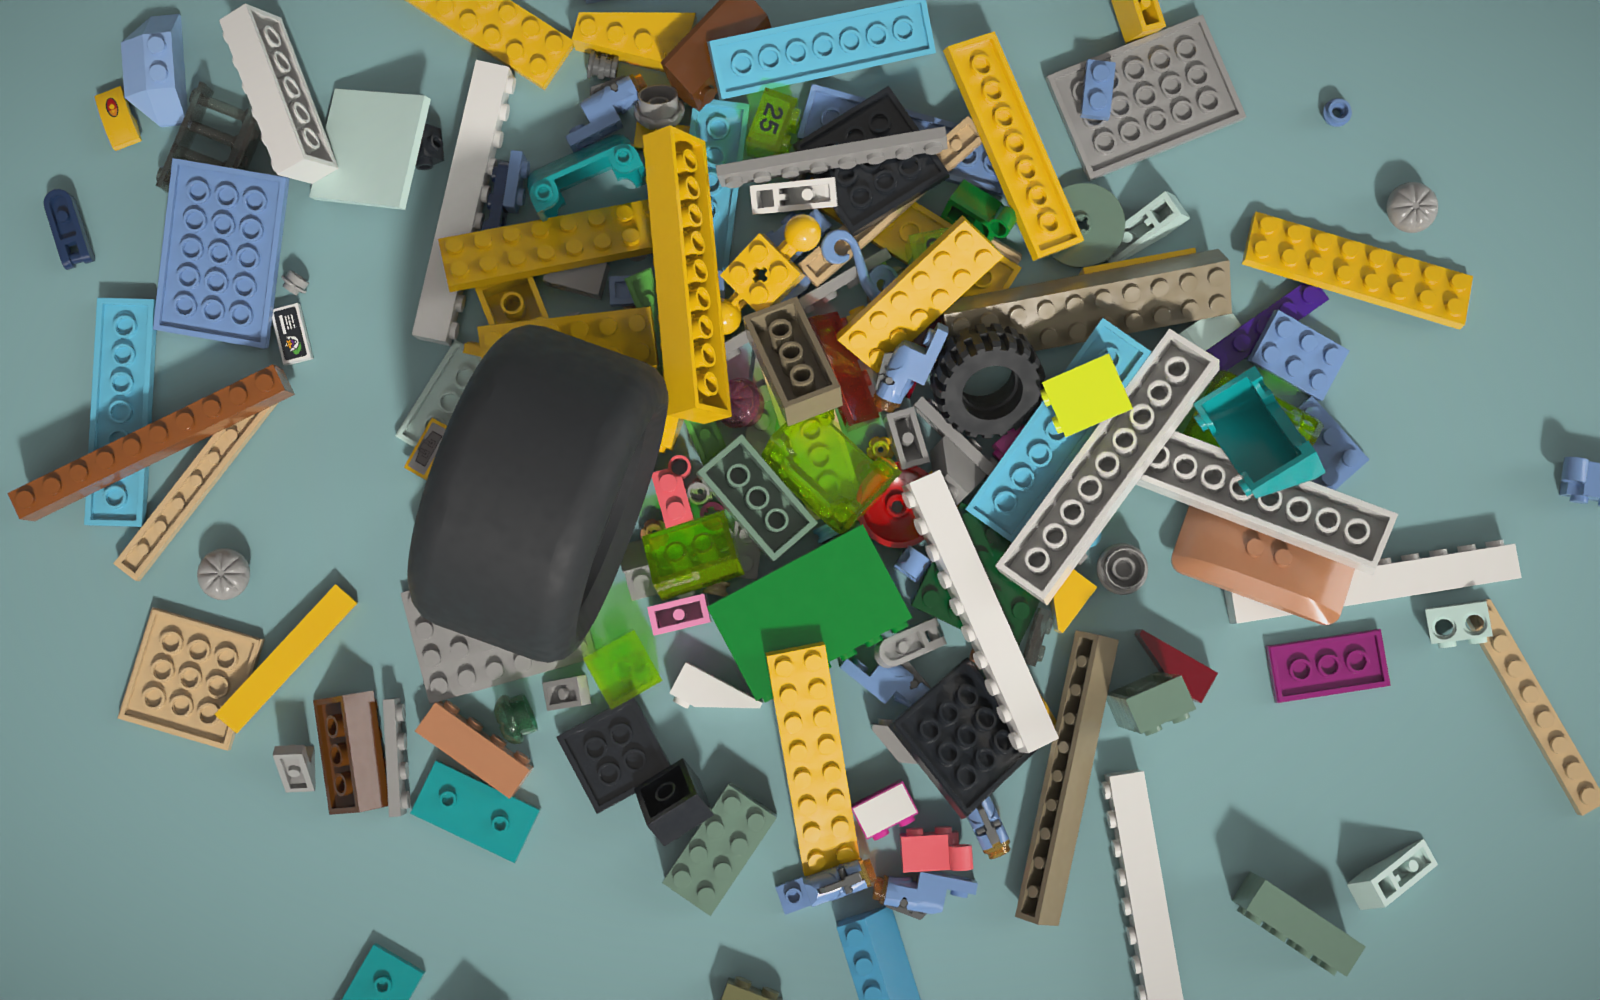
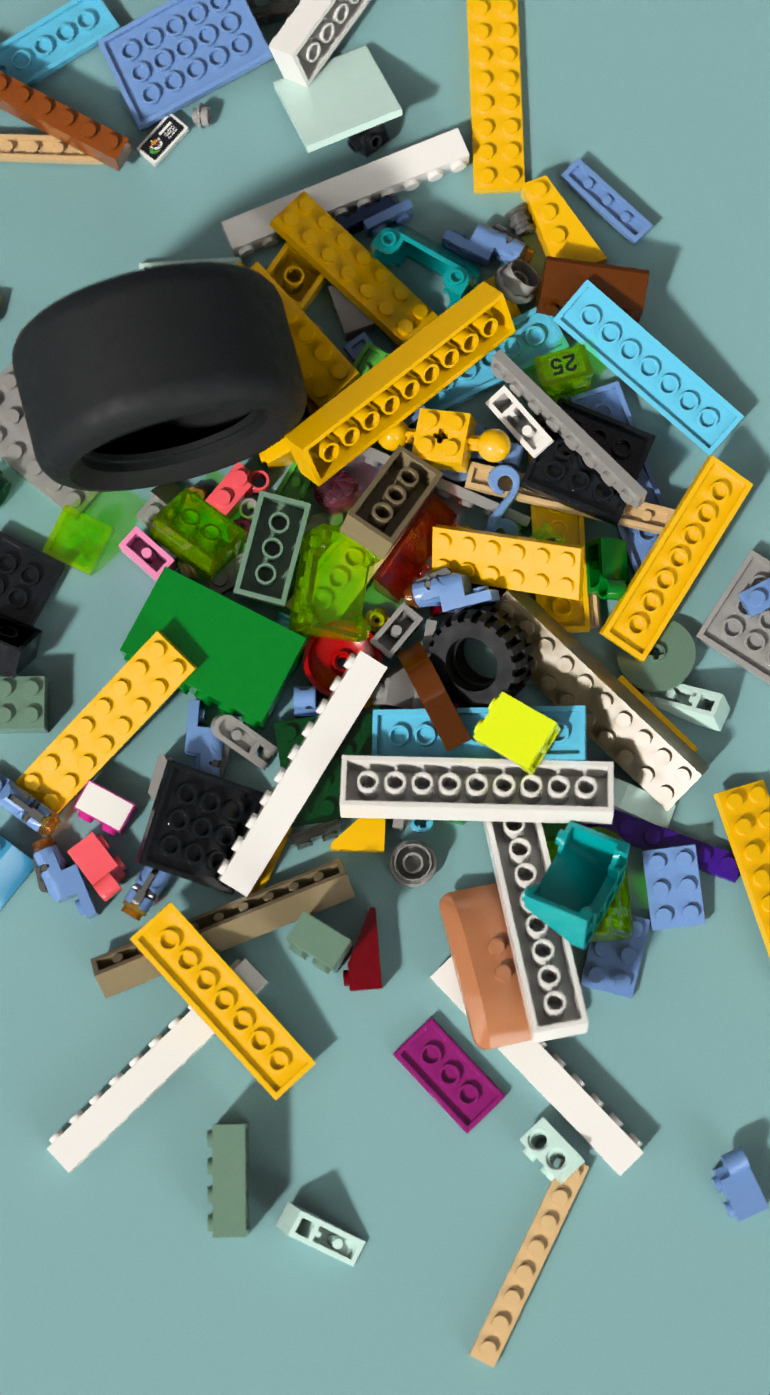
camera: 60 degrees right, 5 degrees down
light grey slope [542,675,591,711] -> none
white slope [670,662,763,709] -> none
none -> yellow plate [130,901,316,1100]
none -> reddish brown piece [396,641,471,752]

